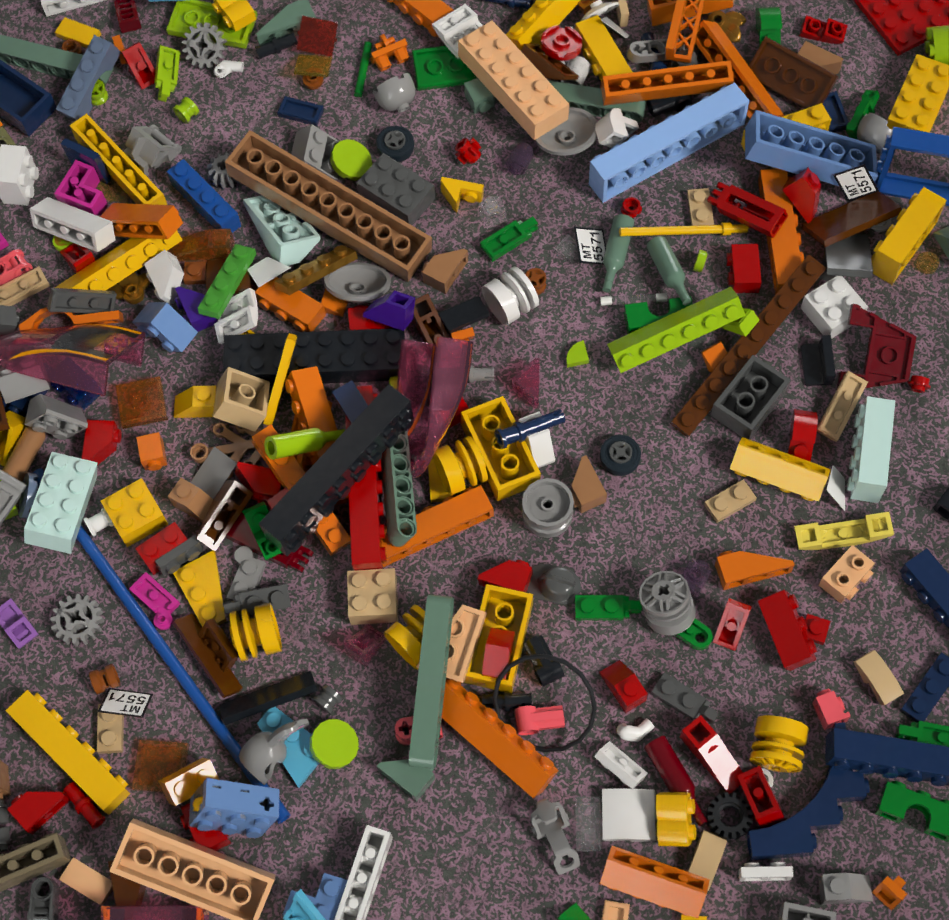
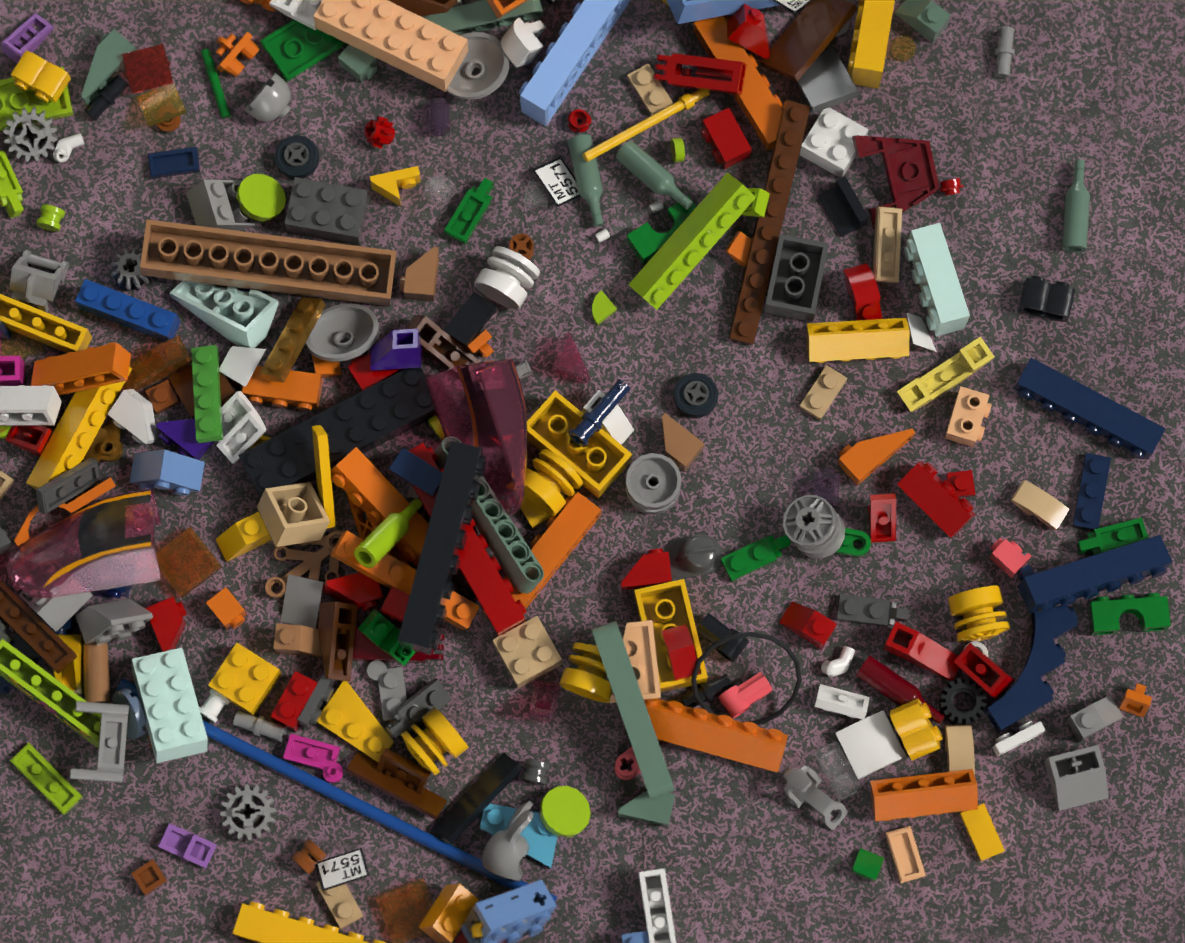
camera: 30 degrees left, 10 degrees up
none -> light grey pin [233,710,287,742]

